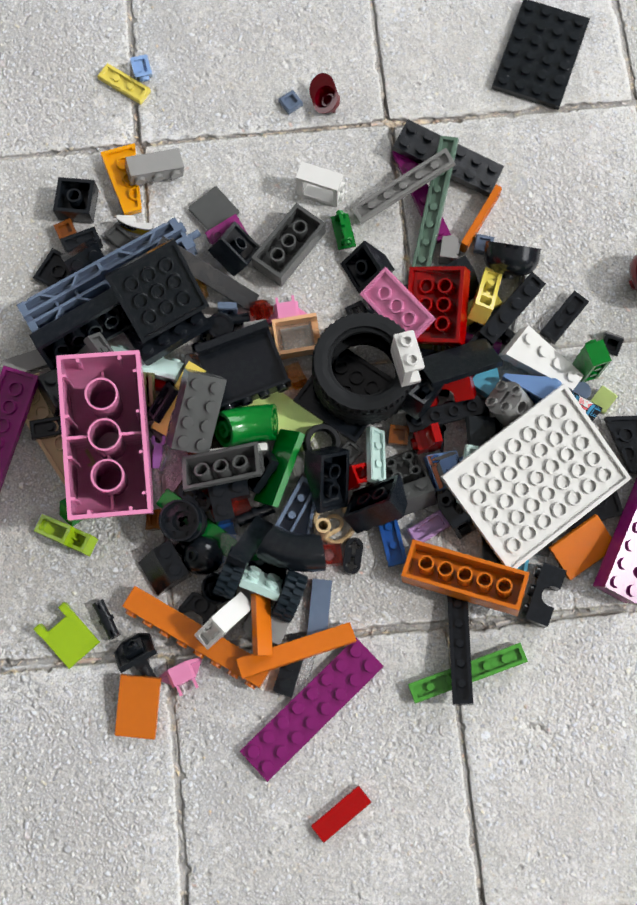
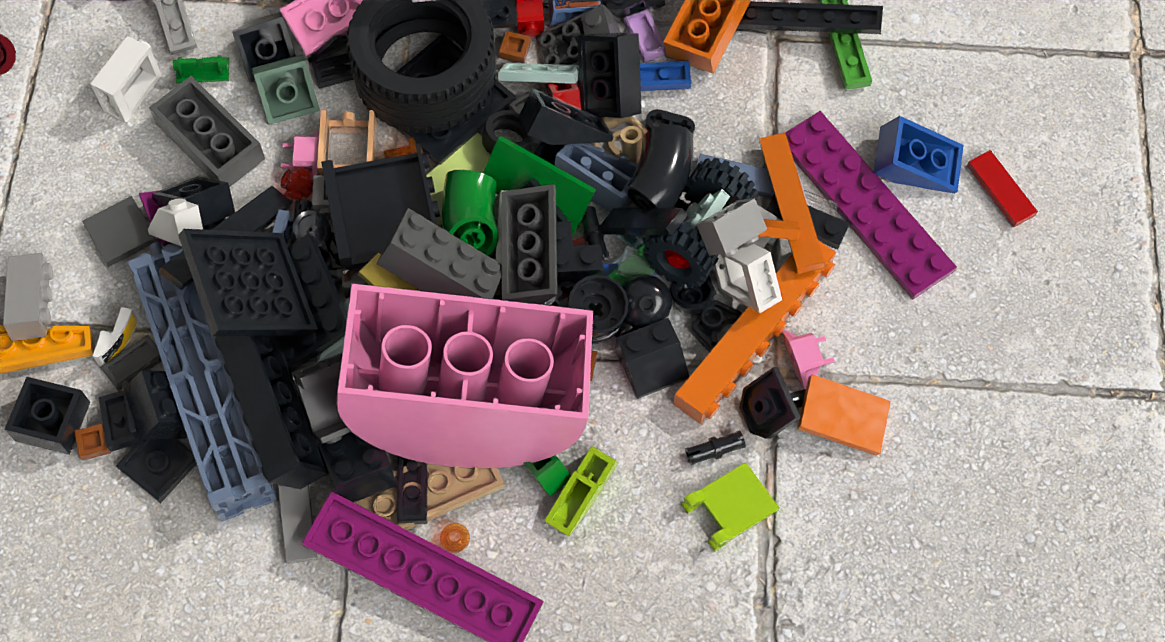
camera: 85 degrees left, 10 degrees down
none -> white slope [148,199,203,246]
none -> sand green slope [252,55,320,125]
none -> clear orange plate [440,523,470,553]
none -> light grey brick [696,198,767,258]
none -> blue slope [873,116,964,194]

